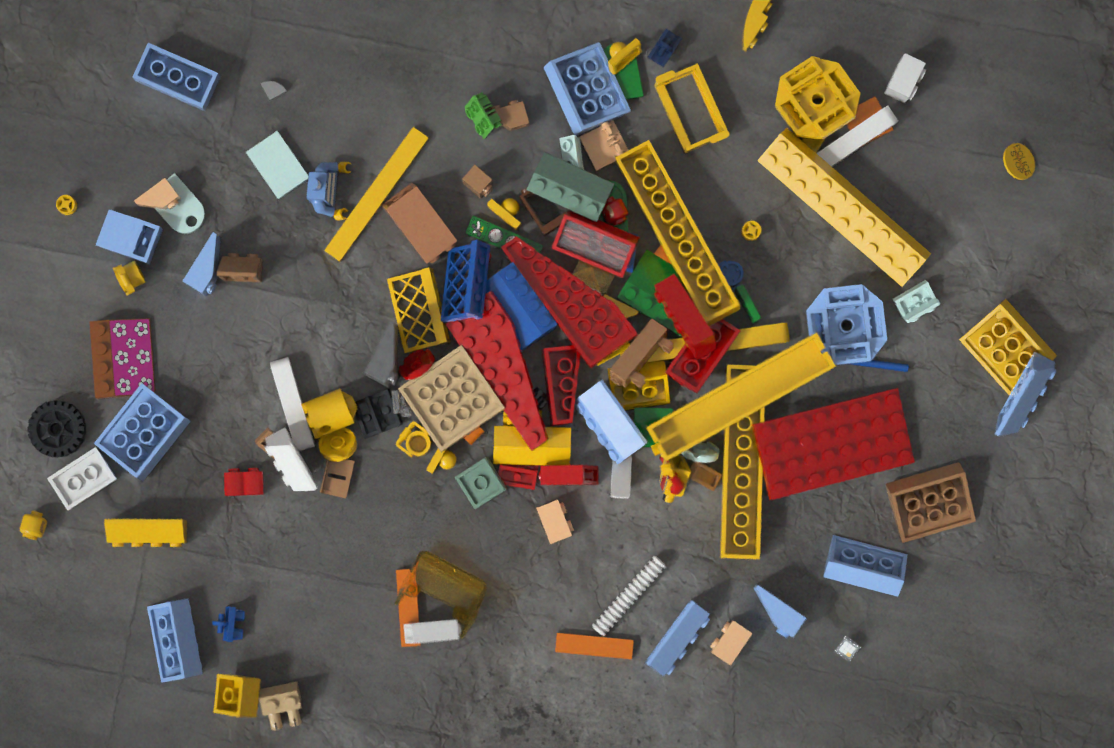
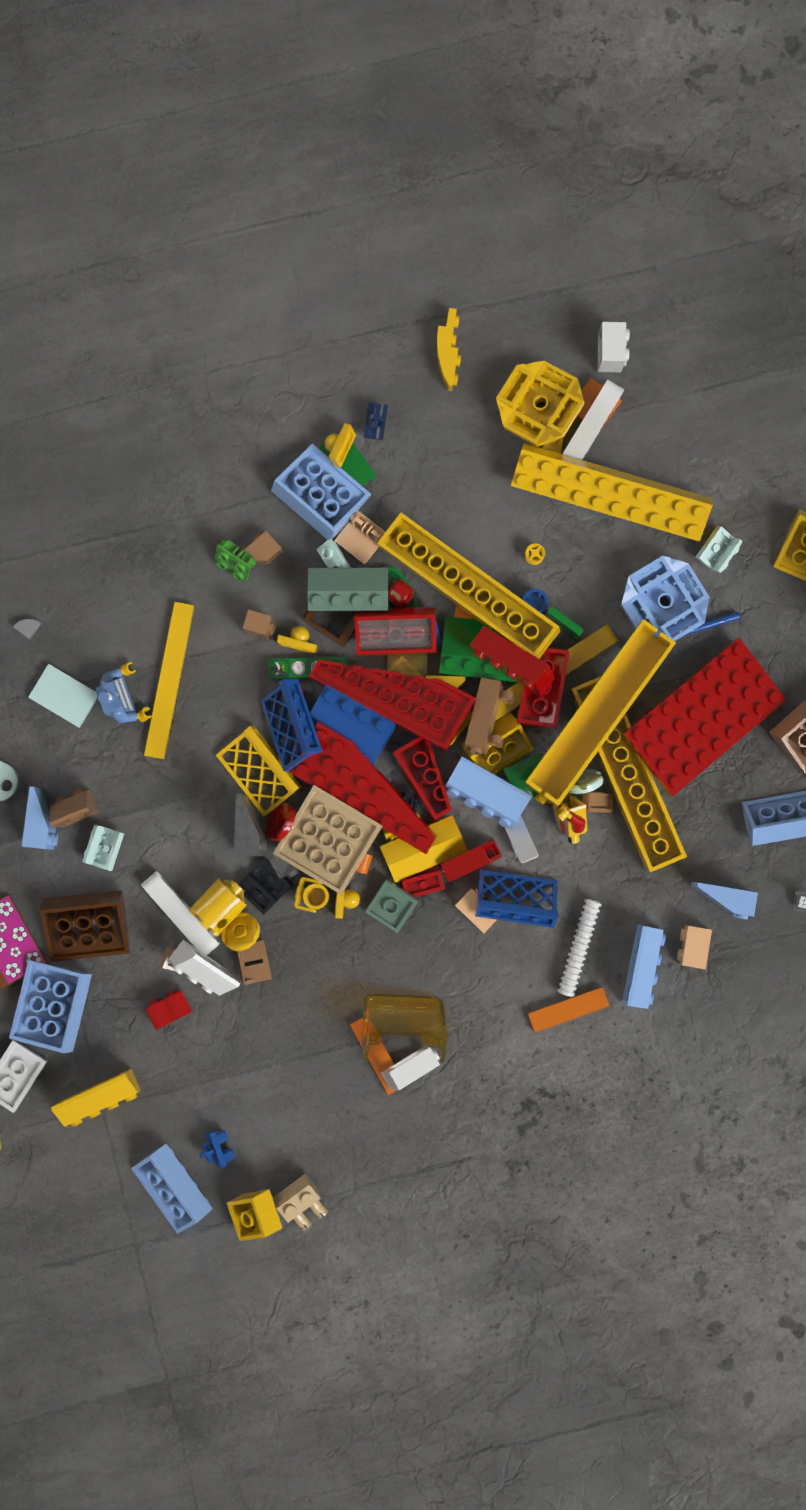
camera: 25 degrees left, 0 degrees up
nougat slope [382,182,457,264] -> none
yellow piece [654,63,729,154] -> none
yellow piece [1003,143,1035,180] -> none
none -> reddish brown slope [40,890,130,962]
none -> light aqua bracket [83,825,124,871]
none -> blue fence [475,869,558,928]

